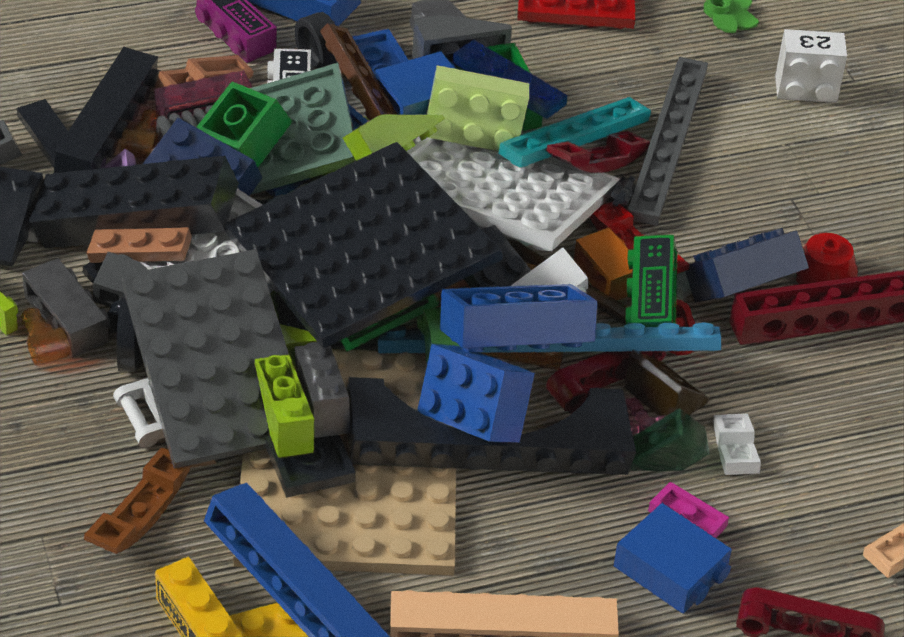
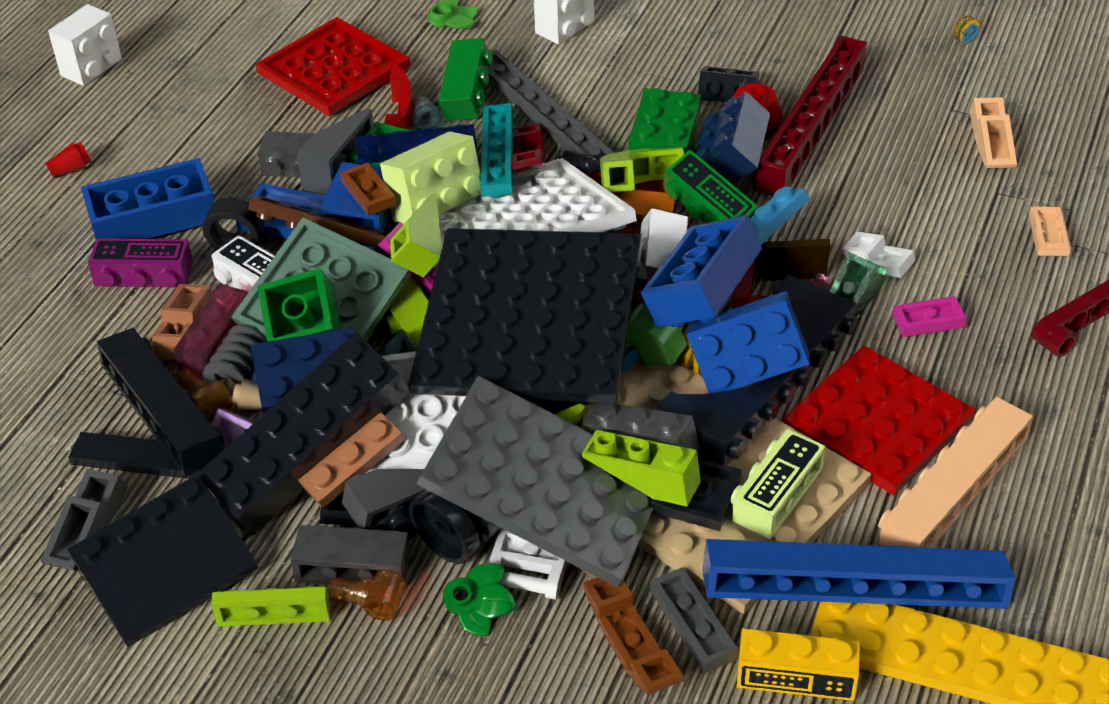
camera: 45 degrees left, 0 degrees up
blue brick [614,503,732,614] -> none
none -> dark orange plate [340,162,396,216]
none -> red slope [385,63,413,130]
none -> clear light blue cone [412,95,441,130]
none -> green brick [438,38,493,121]
none -> green plate [443,563,517,637]
none -> lime arch [600,147,684,192]
none -> green brick [628,88,701,154]
none -> dark grey plate [650,567,739,673]
none -> black bracket [698,66,759,102]
none -> yellowish green brick [730,429,825,540]
none -> red plate [782,345,976,496]

